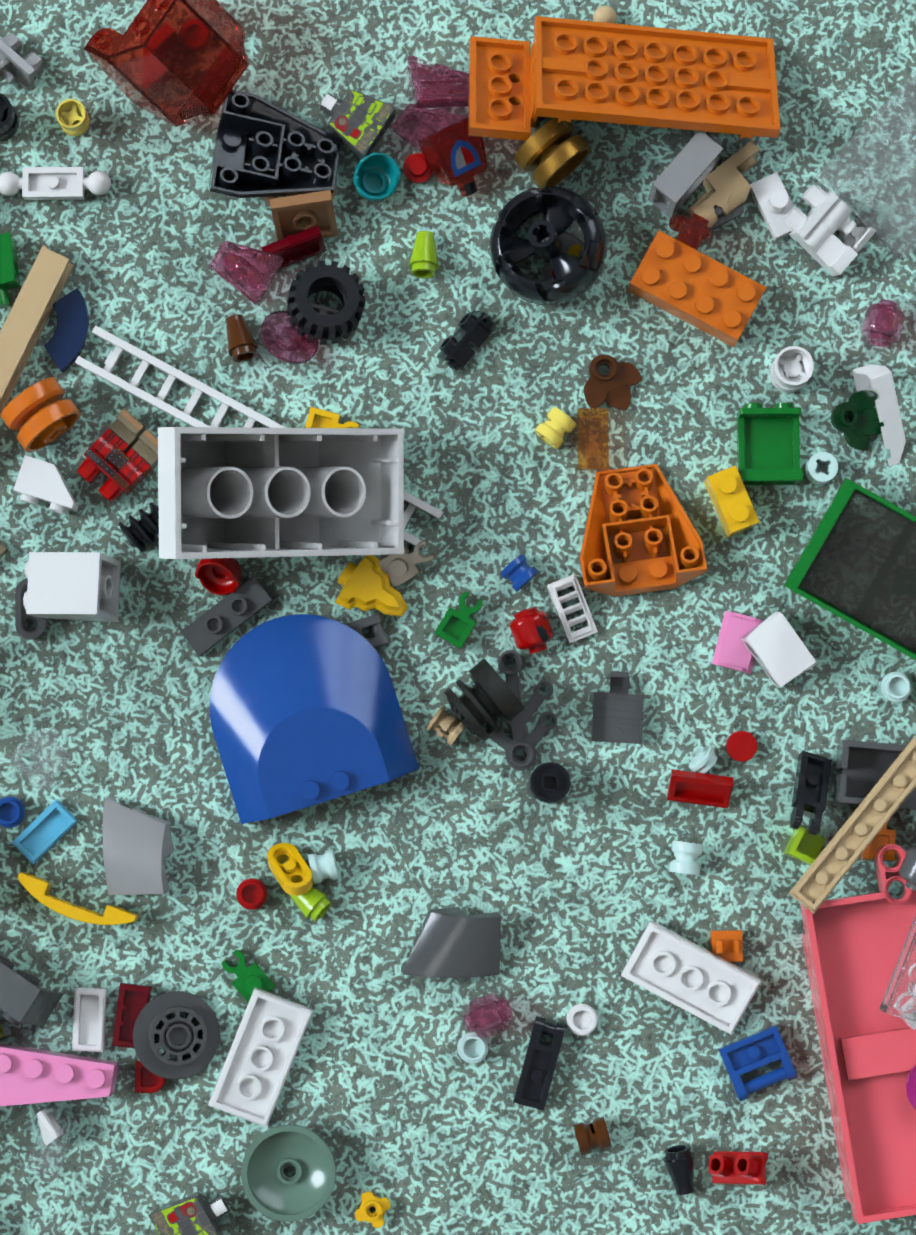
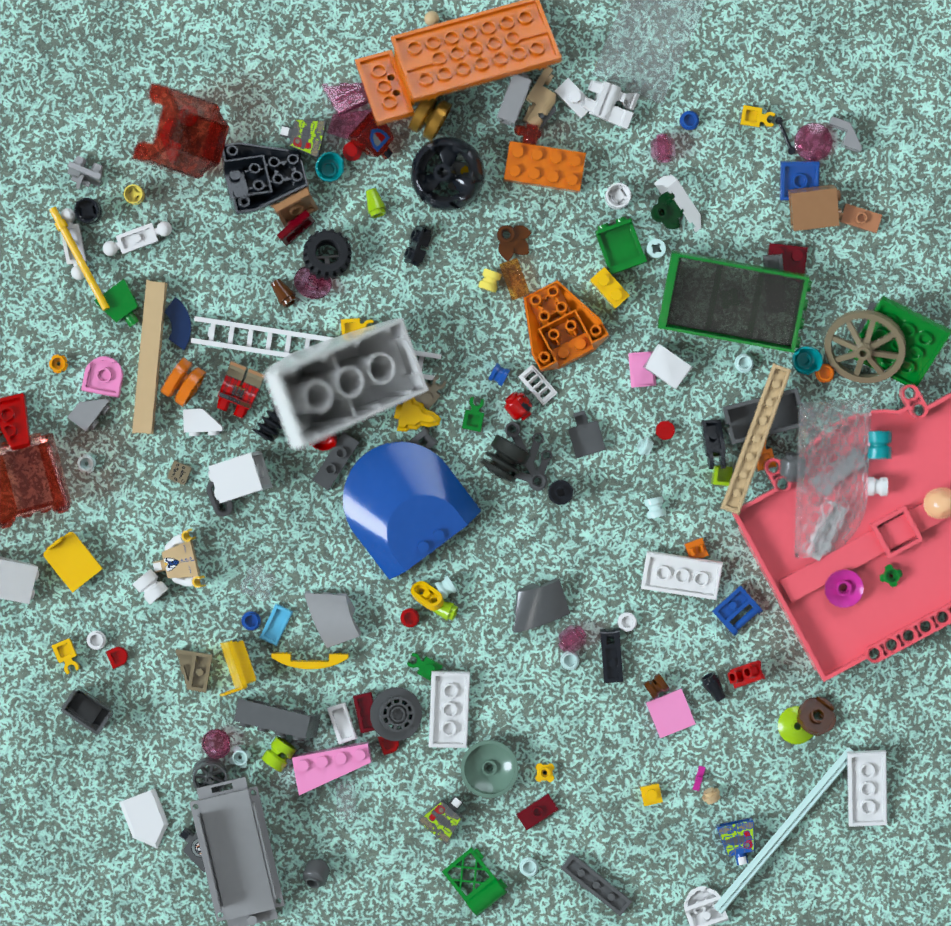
camera: 20 degrees left, 5 degrees up
white slope [37,1108,64,1146] -> none
clear pink wing [209,241,284,304] -> none
tan bush [426,705,465,746] -> none
red tile [667,769,733,808] -> none
none -> bright pink tile [646,688,696,738]

